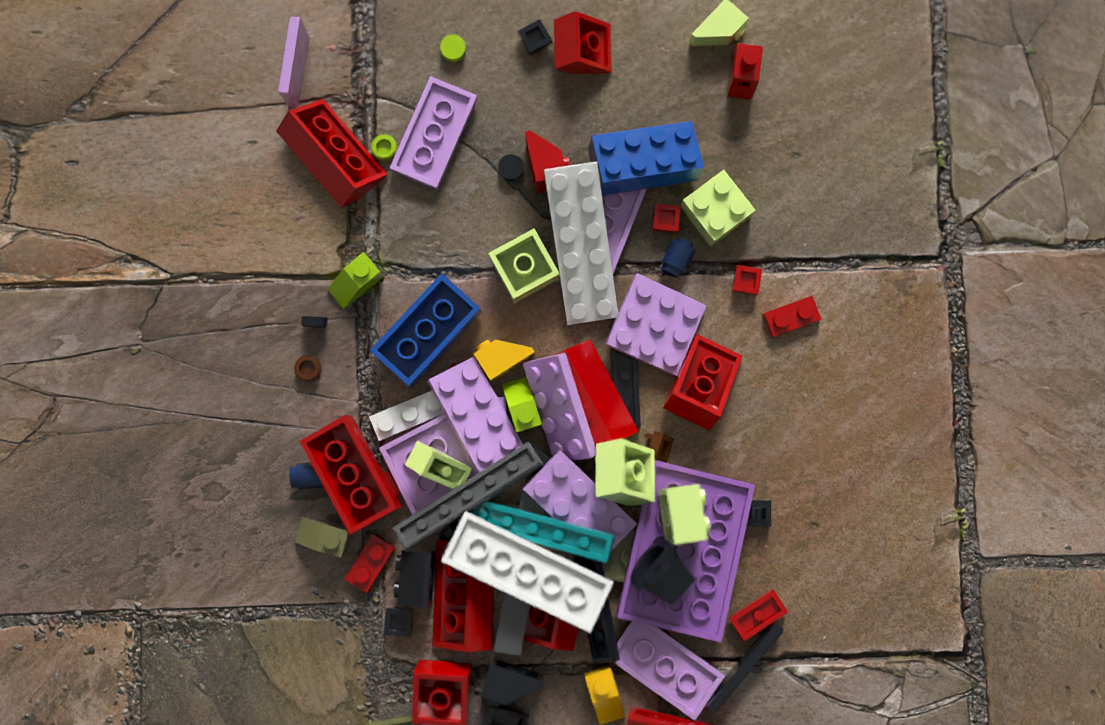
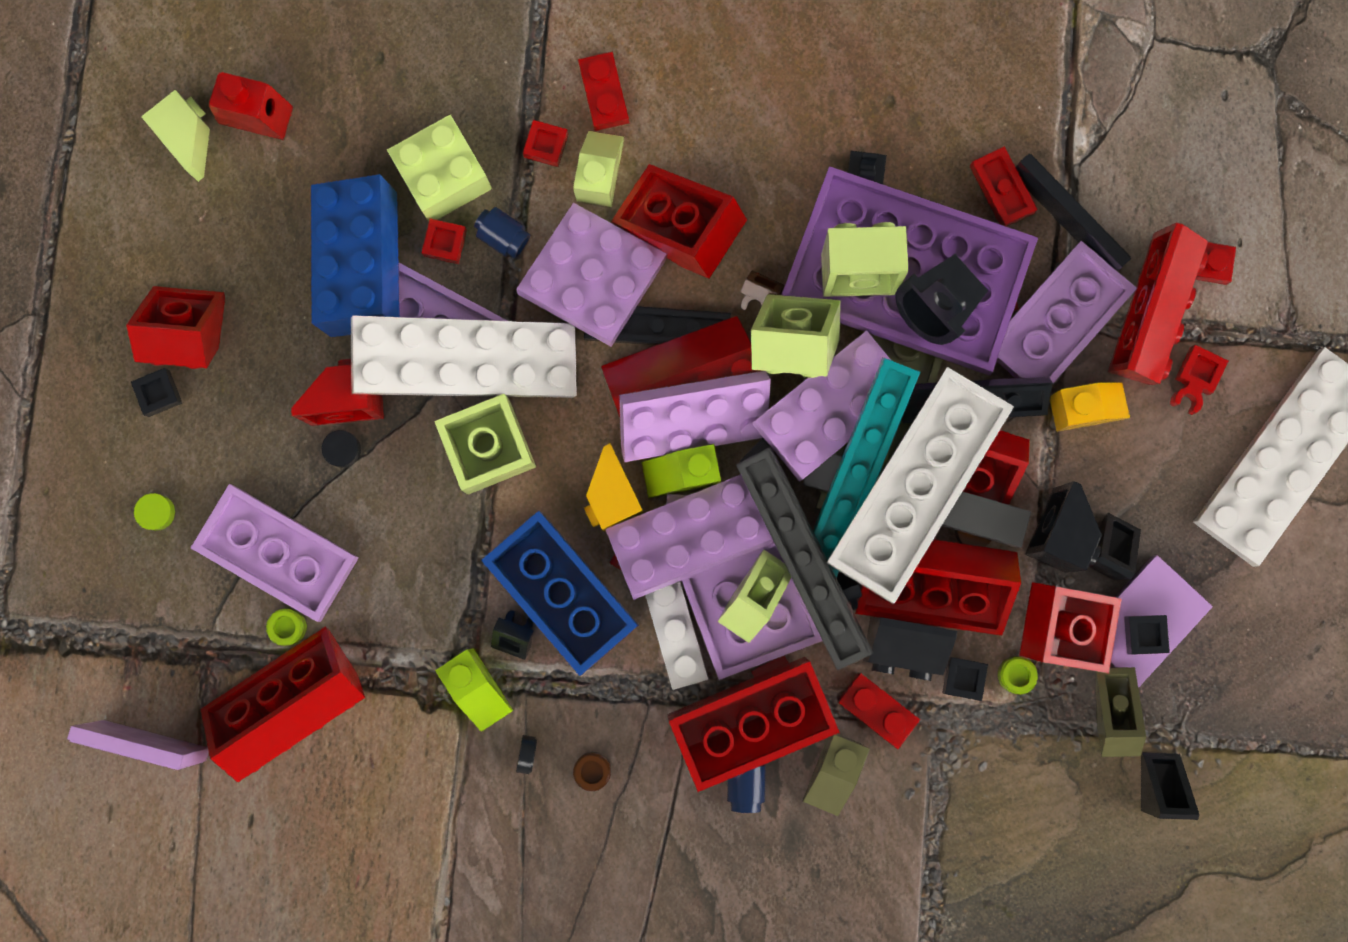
camera: 75 degrees left, 0 degrees up
none -> black tile [491,610,534,660]
none -> yellowish green slope [573,131,624,207]
none -> lime tile [998,656,1038,694]

